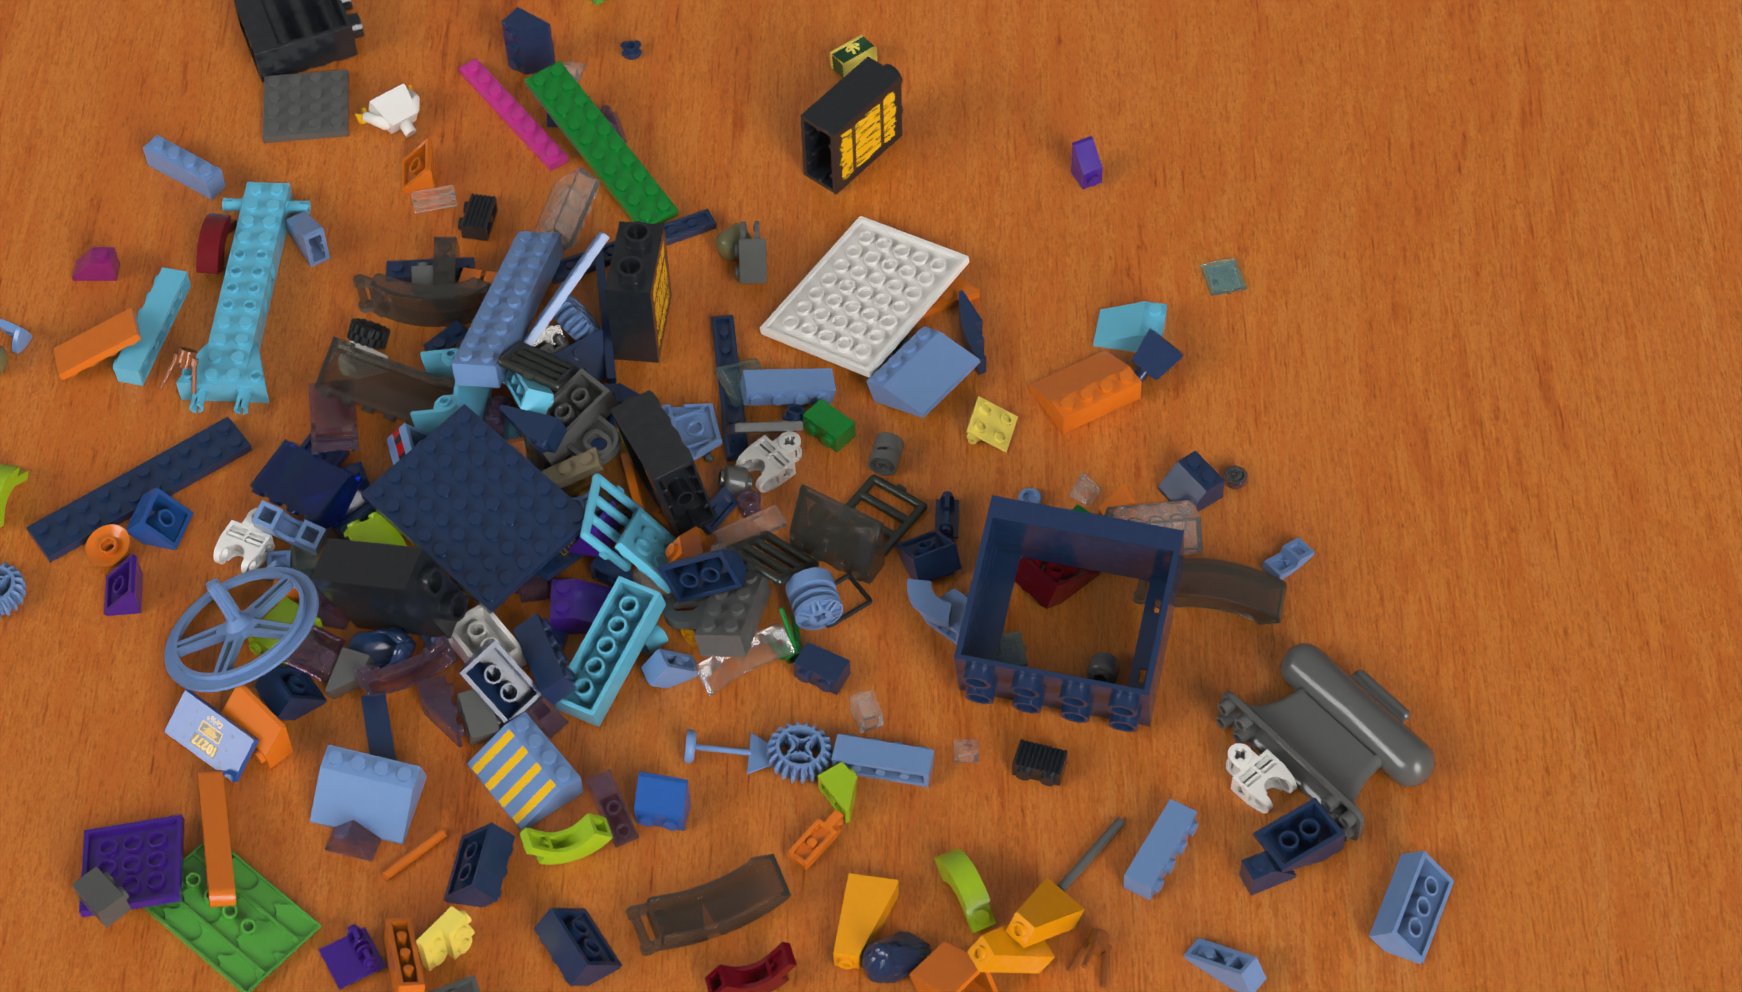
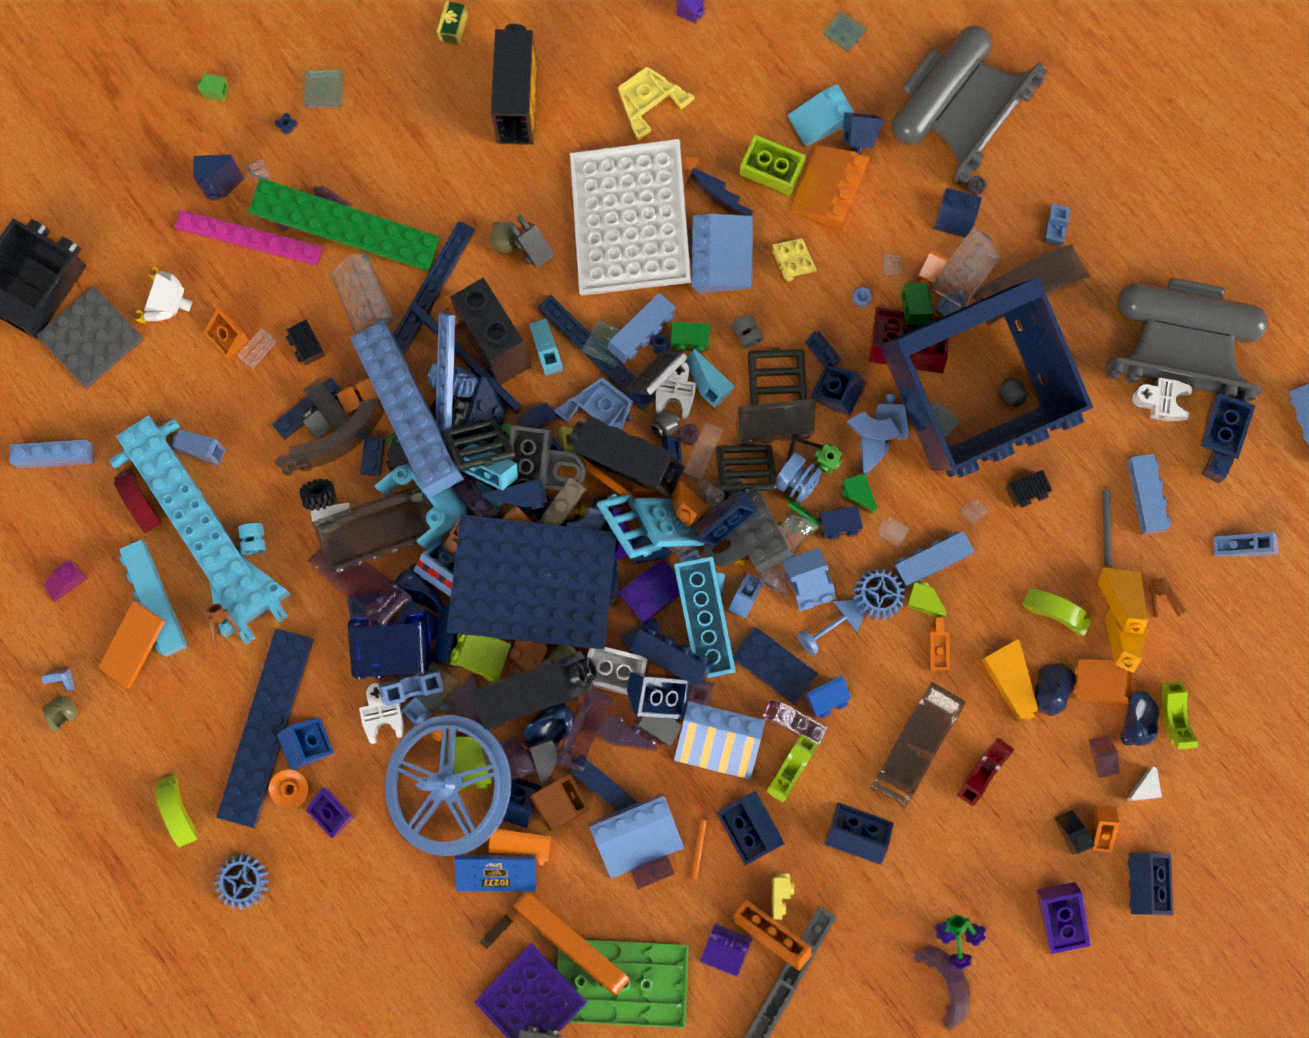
camera: 40 degrees left, 25 degrees up
none -> medium azure wheel [238,523,266,555]
none -> clear light blue tile [304,71,343,108]
none -> dark blue hair [393,564,443,612]
none -> dark brown beam [480,915,513,950]
none -> medium azure slope [529,318,563,376]
none -> dark orange slope [530,775,589,831]
none -> light yellow wing [618,67,694,140]
none -> medium azure slope [685,349,735,408]
none -> dark blue plate [733,627,818,705]
none -> lime brick [739,135,806,196]
none -> medium blue piece [783,548,836,611]
none -> bright green brick [813,444,842,474]
none -> green slope [840,473,878,514]
none -> medium blue slope [860,436,889,476]
none -> dark grey piece [891,25,1048,185]

